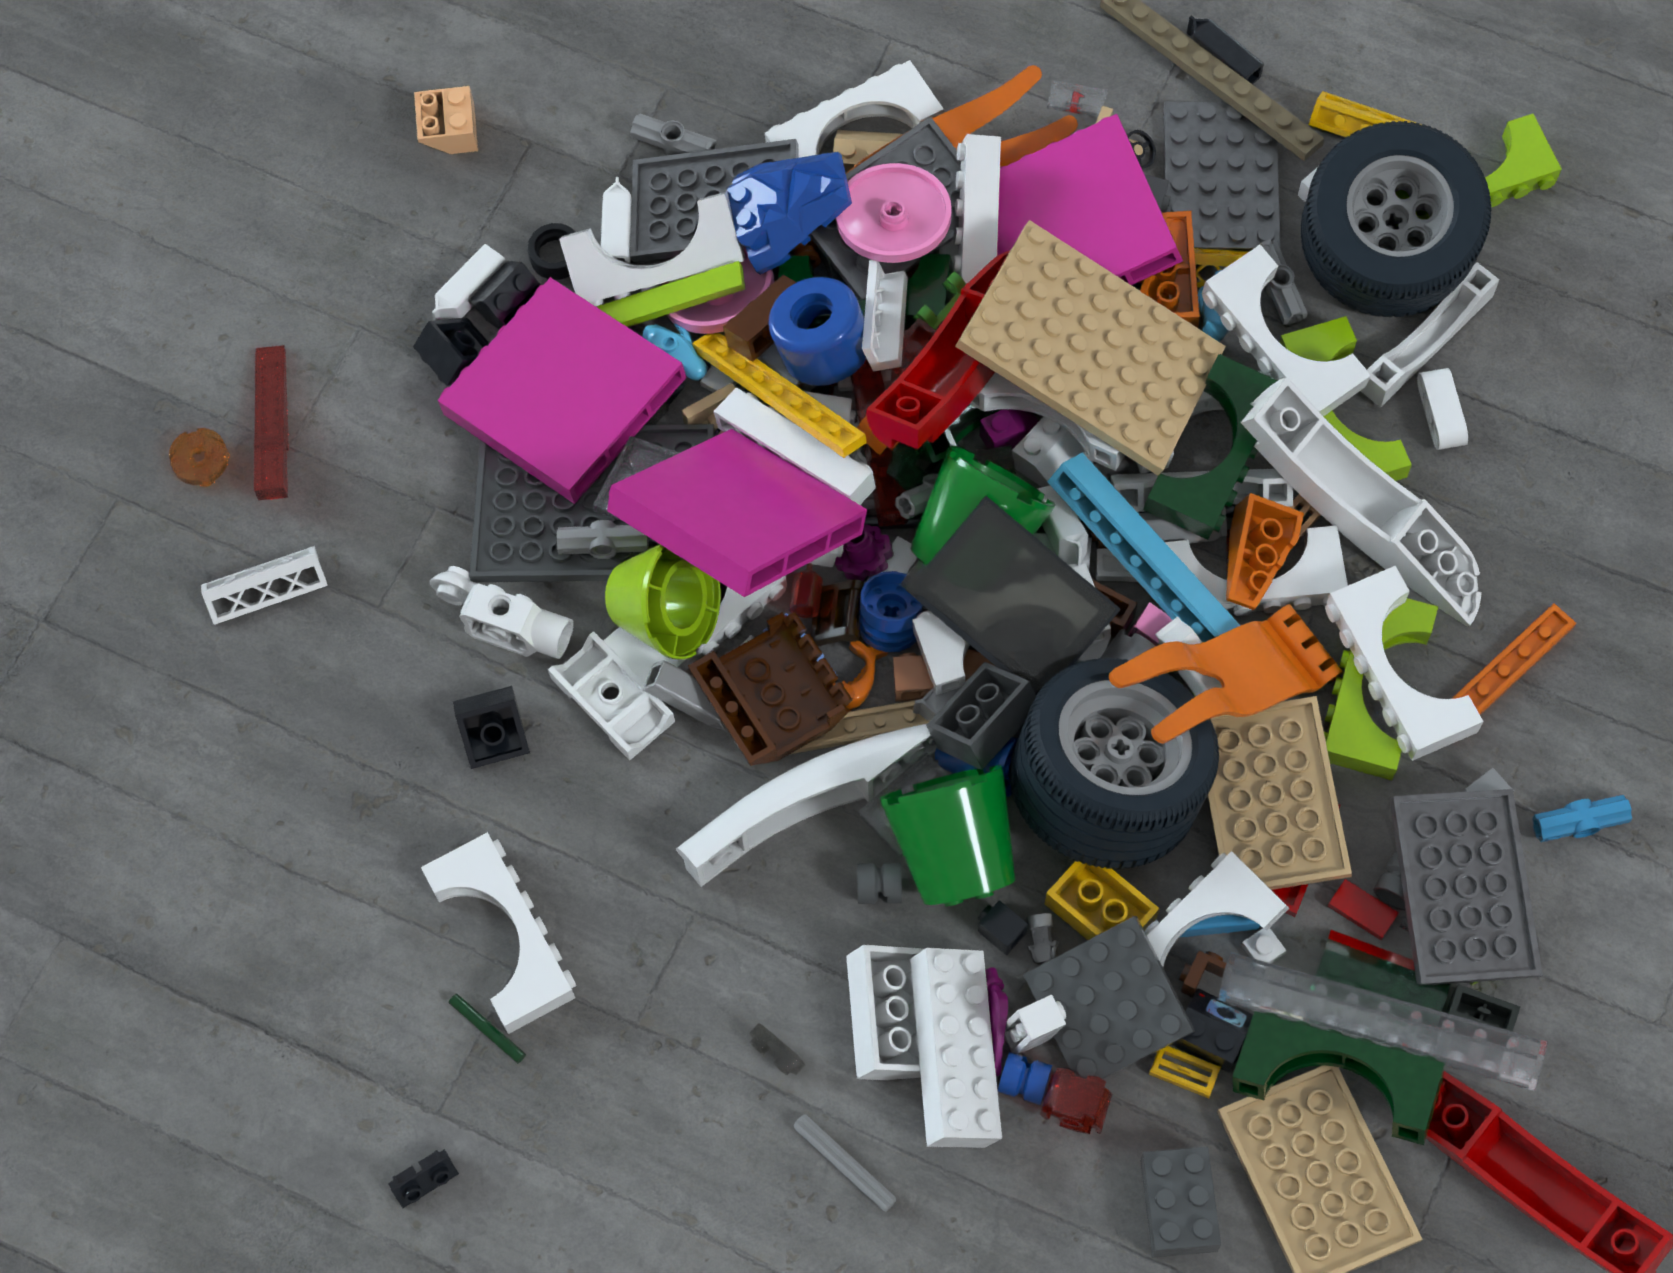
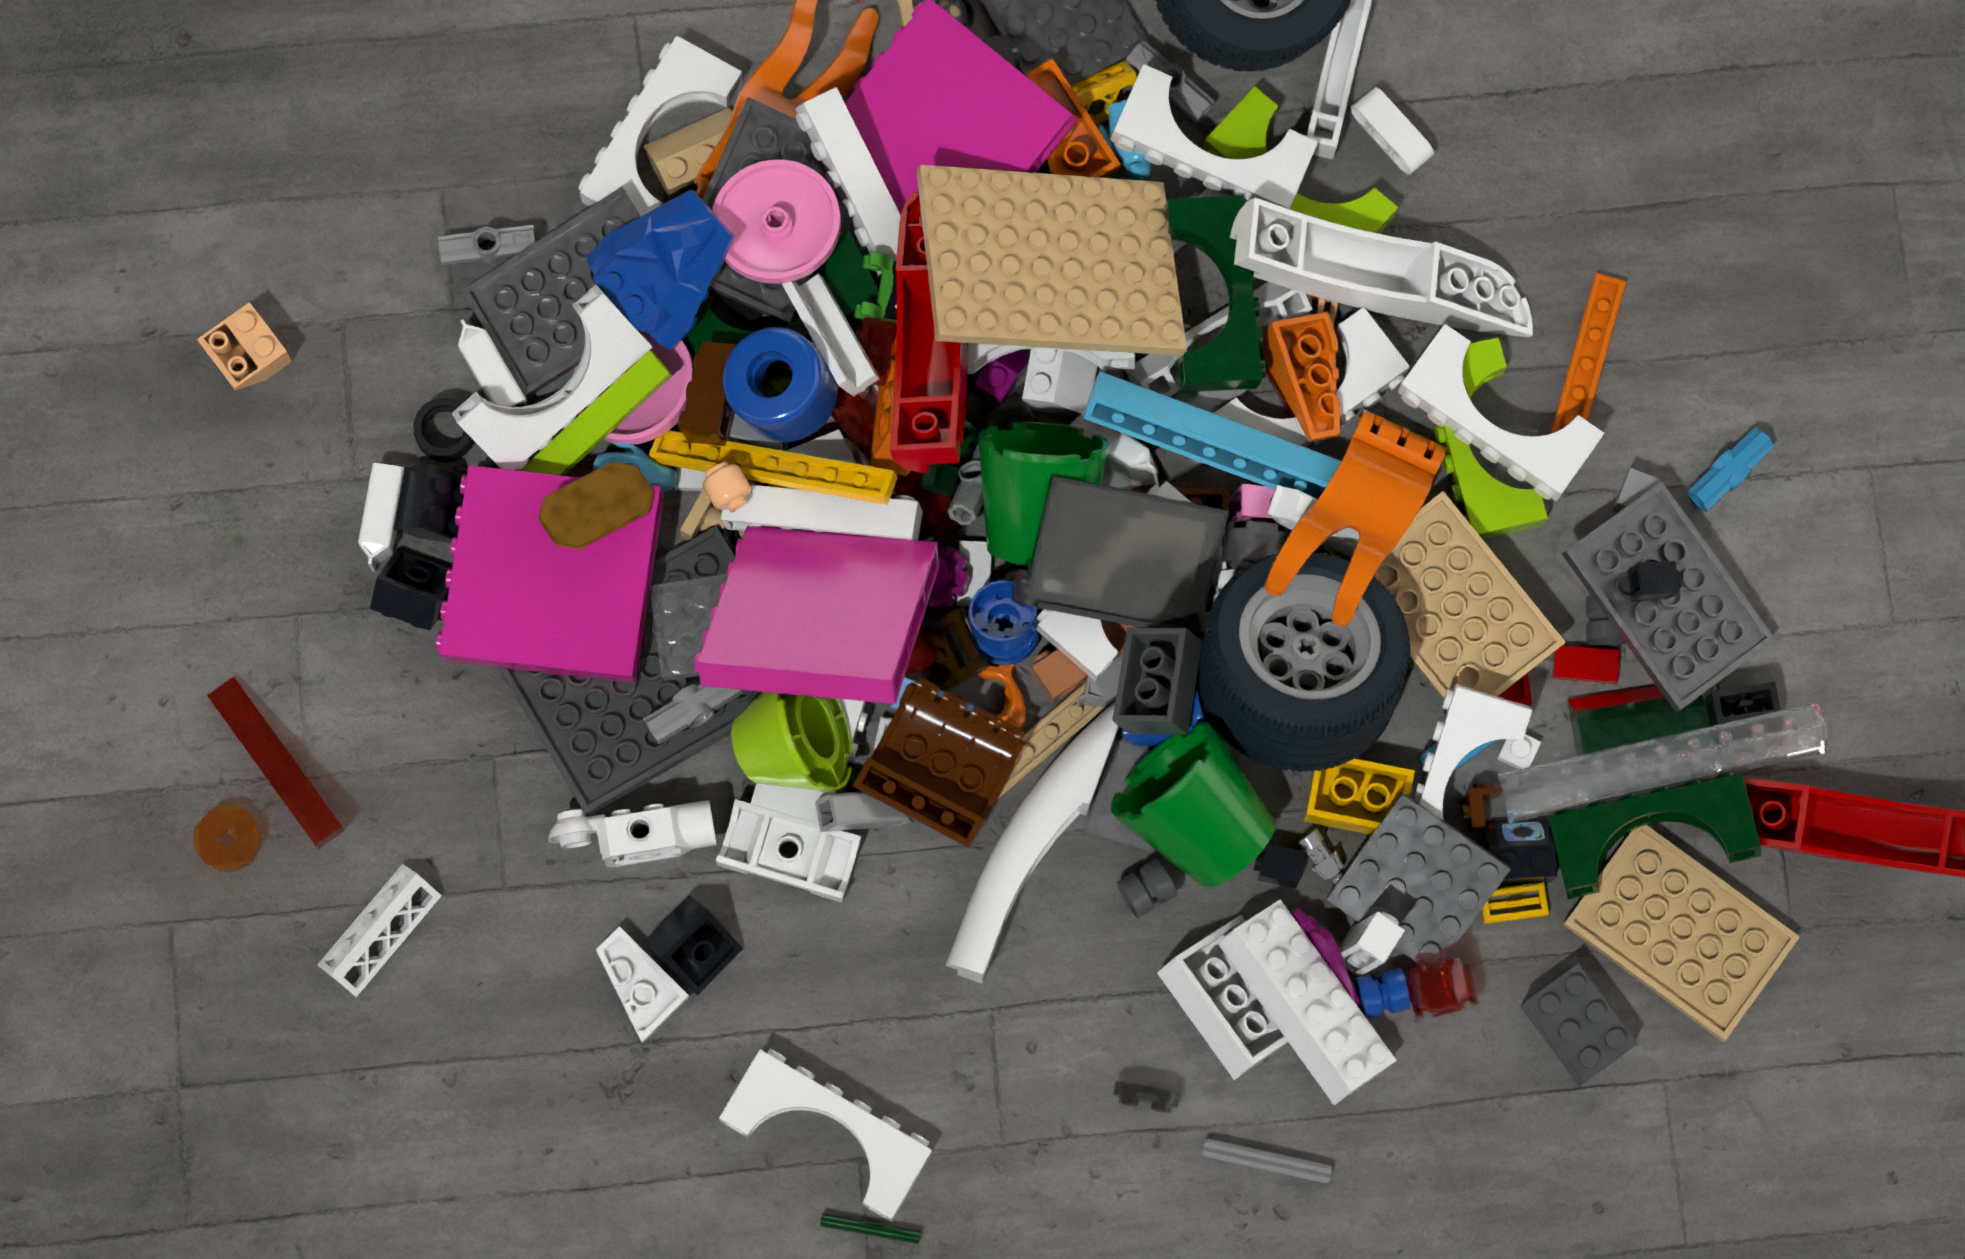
camera: 40 degrees left, 10 degrees up
none -> pearl gold shield [538,461,654,550]
none -> white wing [596,926,689,1044]
none -> light nougat head [703,462,751,512]
none -> black brick [1627,561,1682,601]

